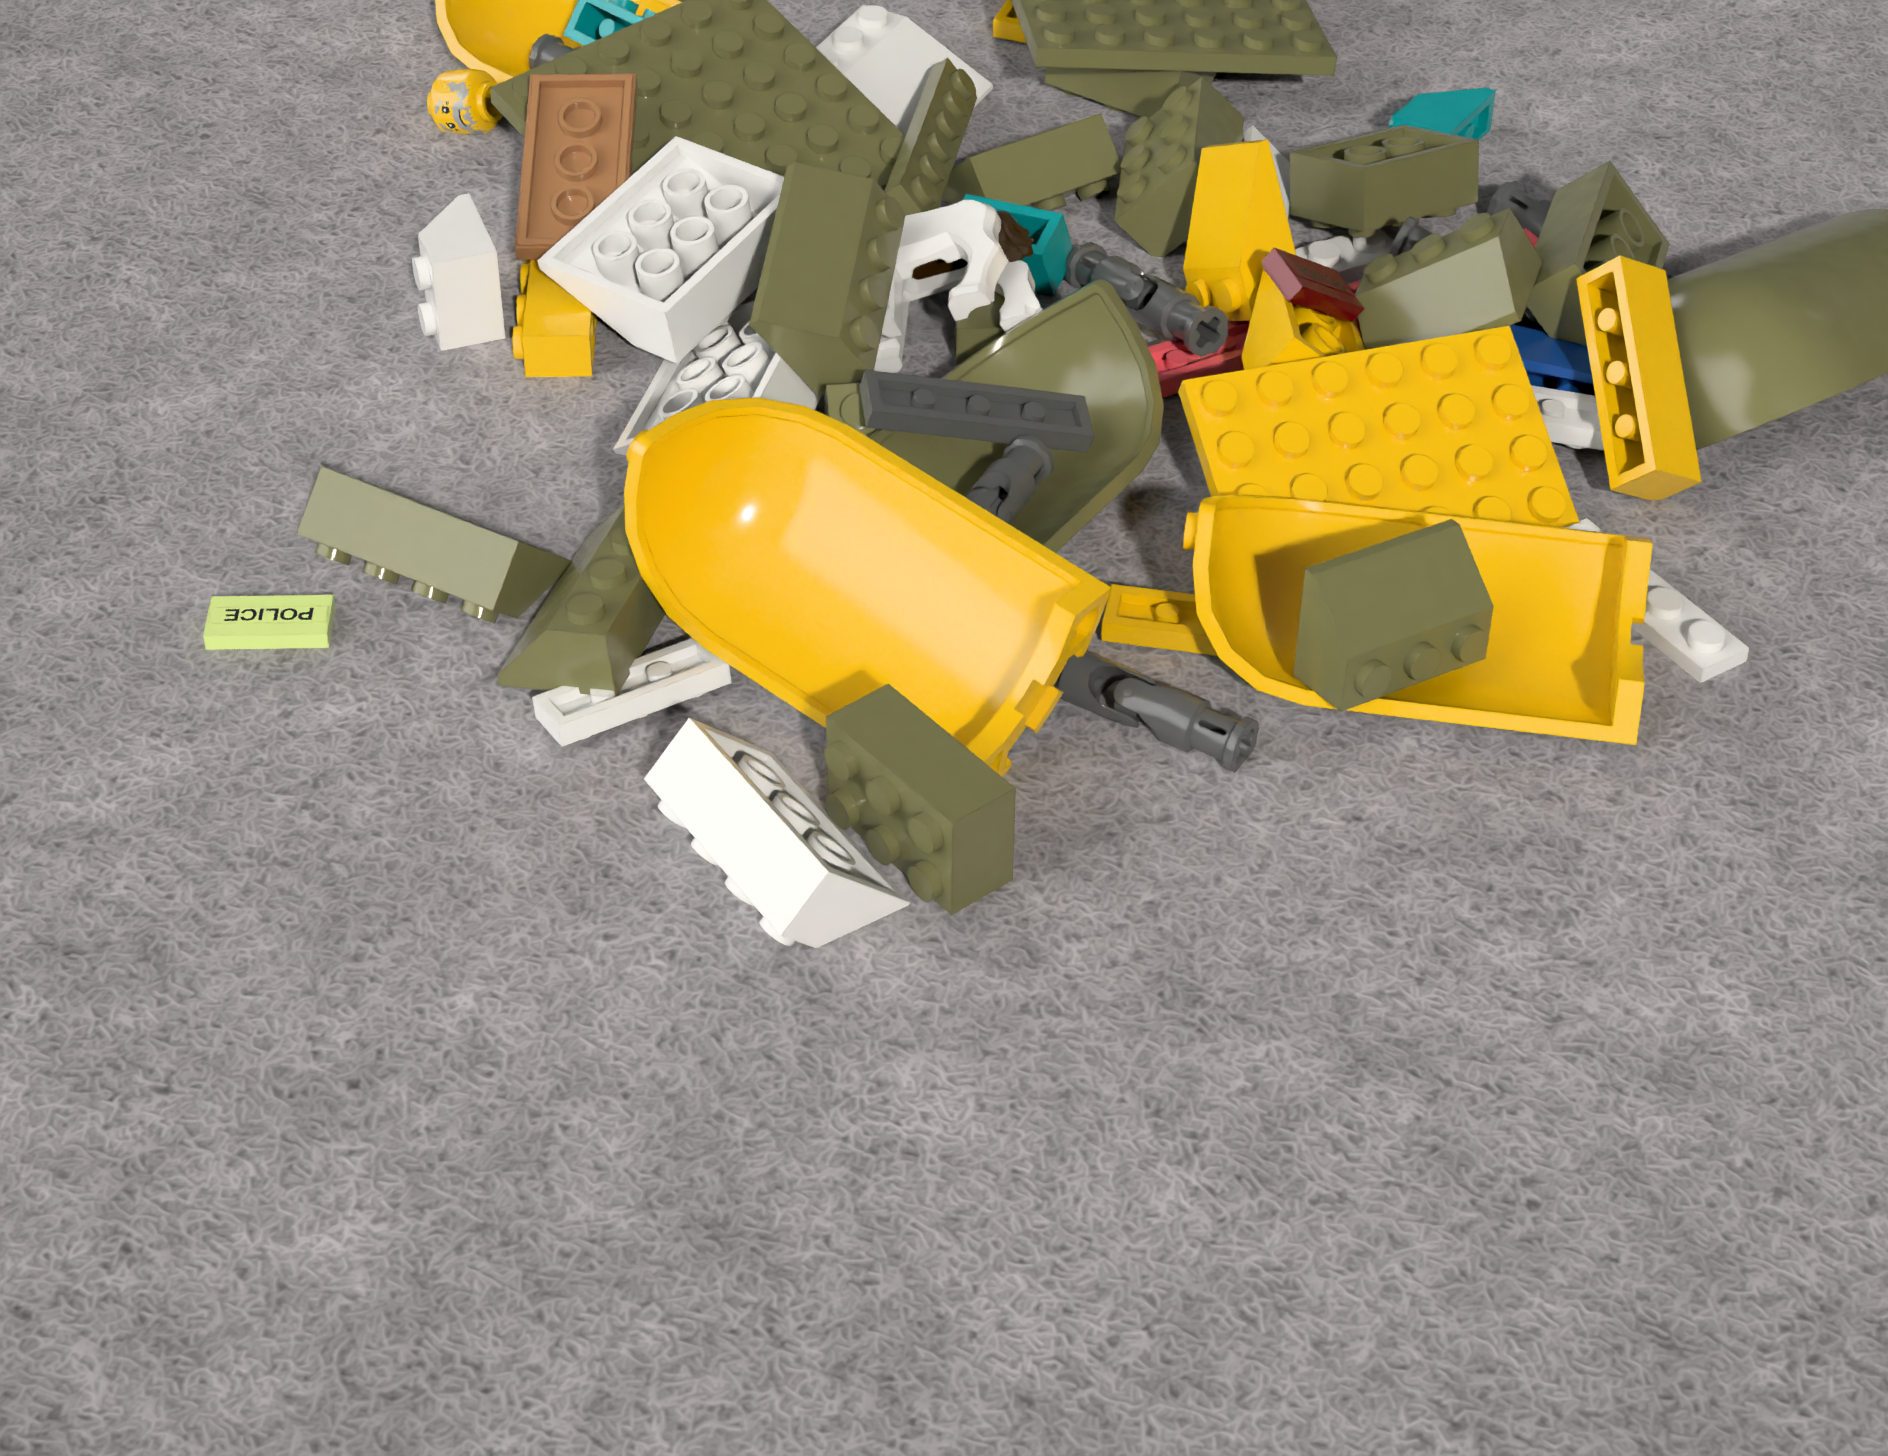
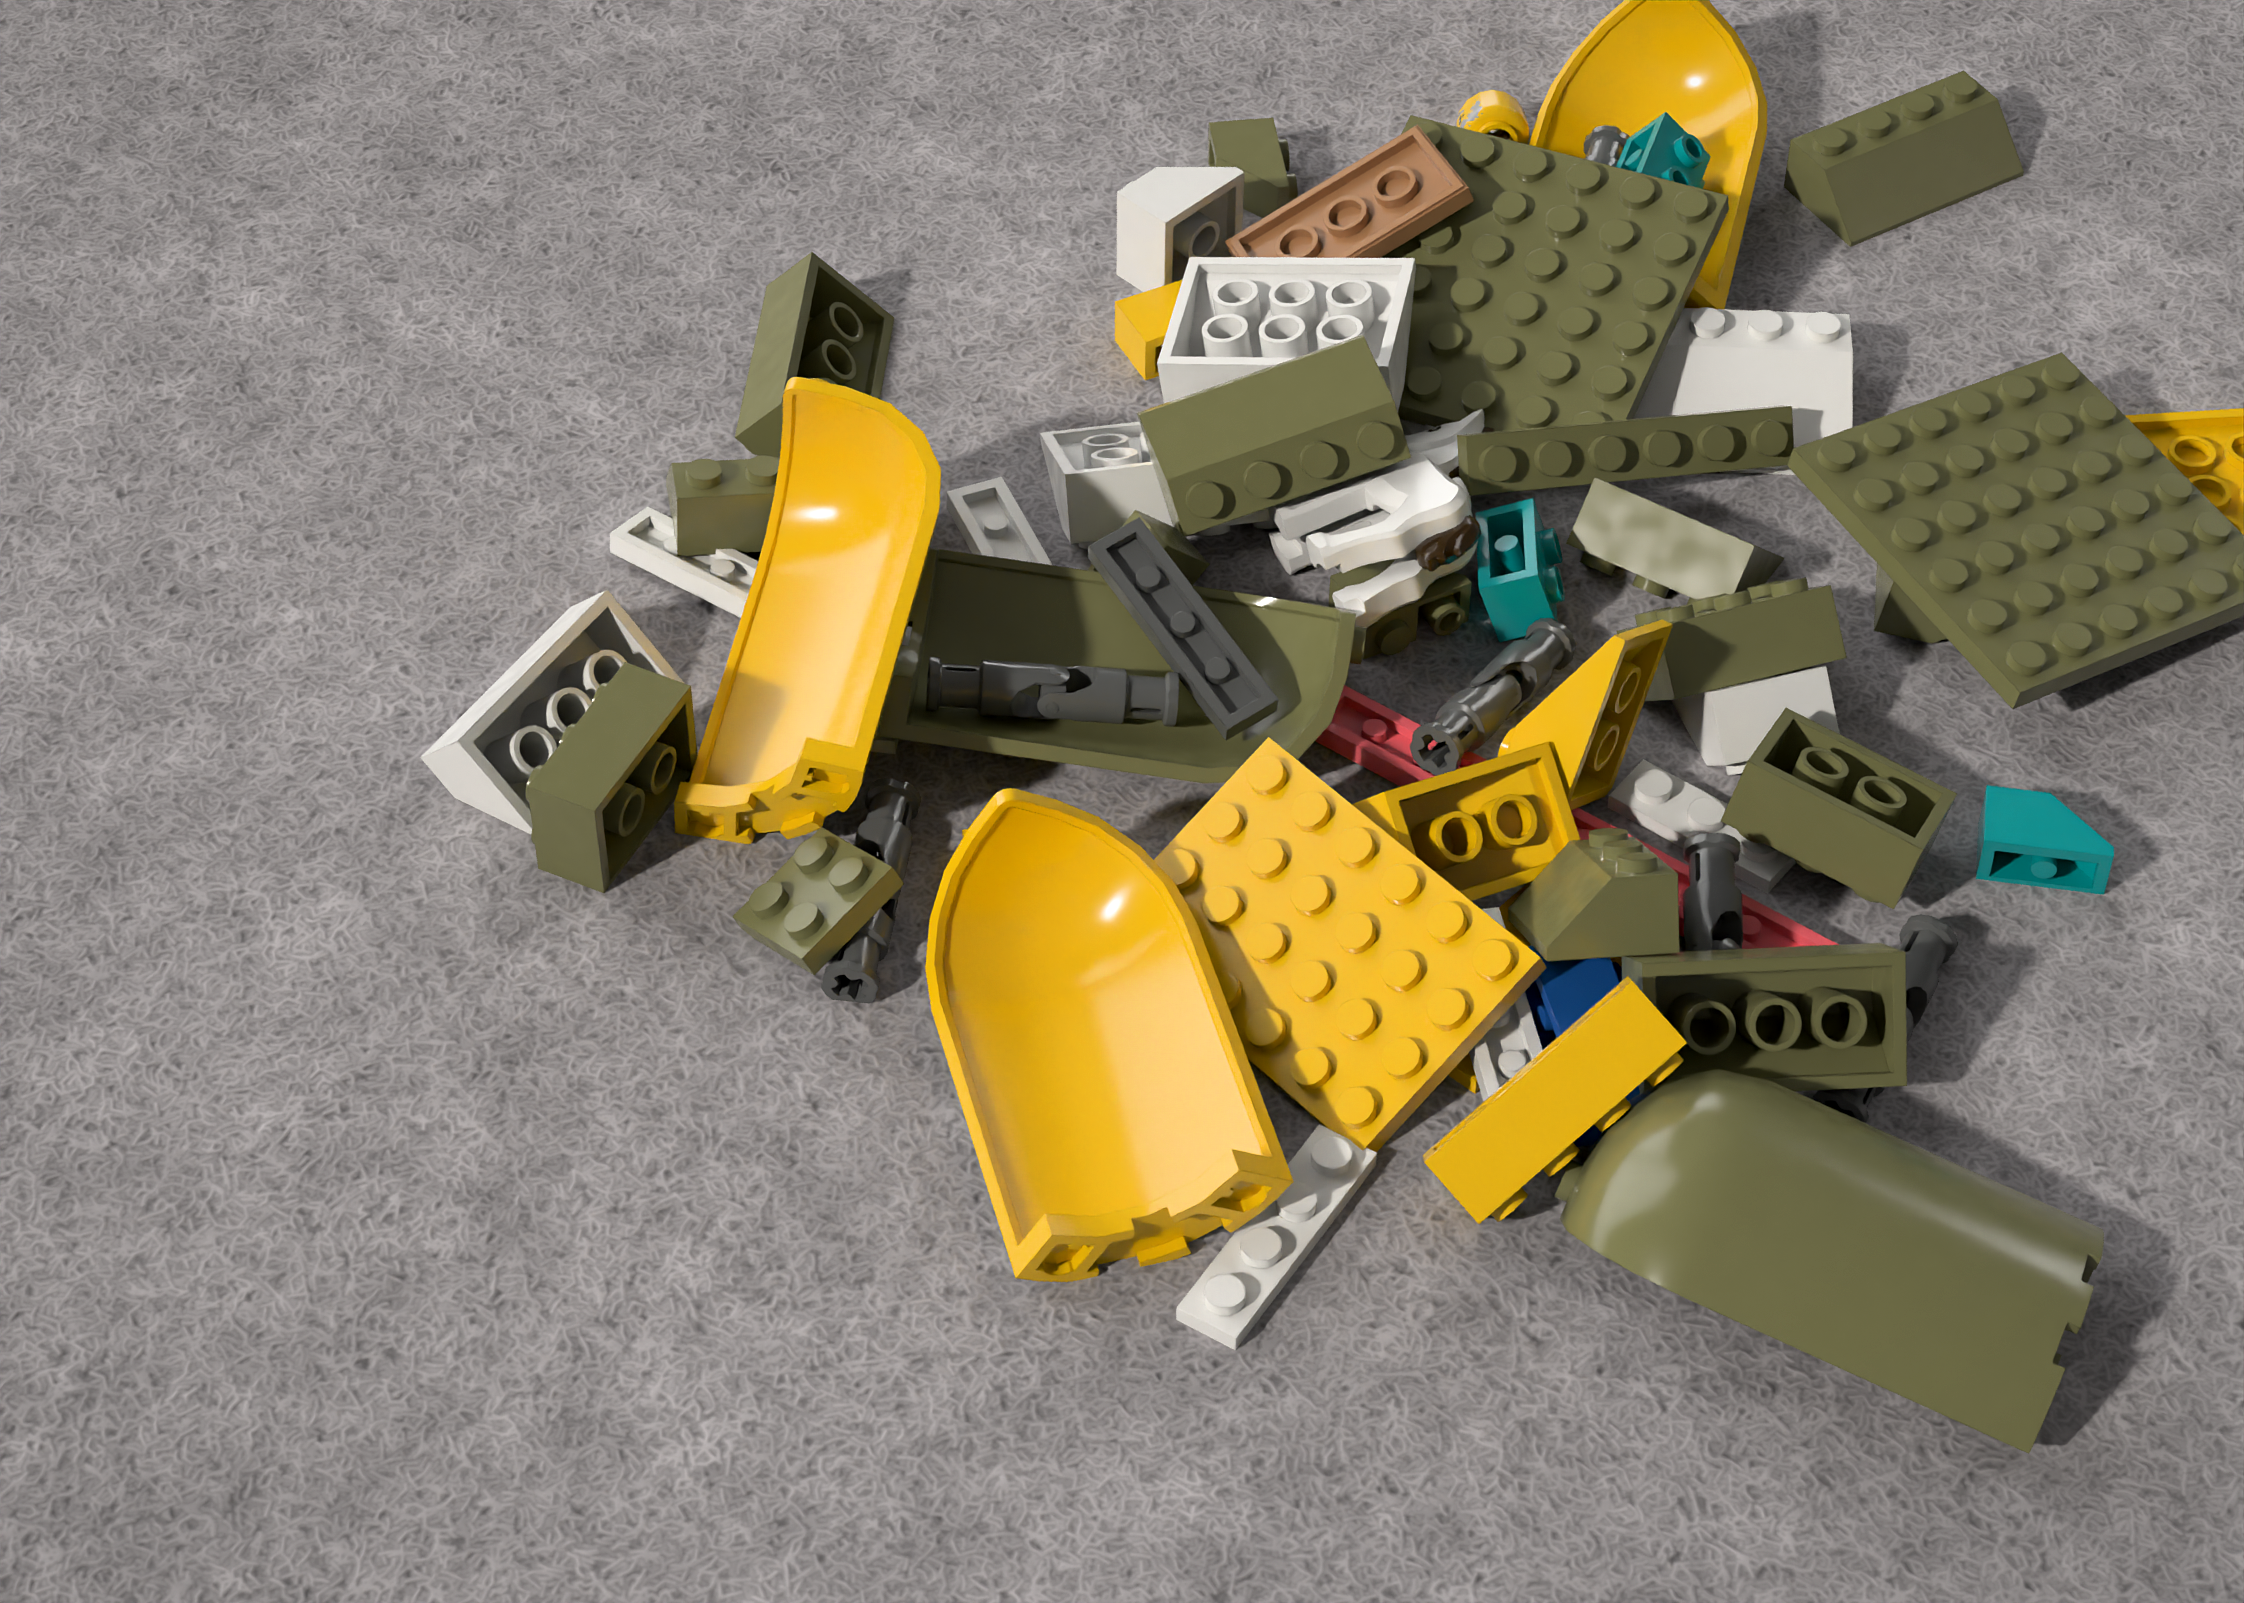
camera: 65 degrees right, 5 degrees up
yellowish green tile [203,595,336,650] -> none
dark red tile [1261,247,1365,322] -> none
olive slope [1293,519,1493,712] -> none
none -> olive plate [732,827,904,975]
none -> olive slope [1208,117,1298,218]

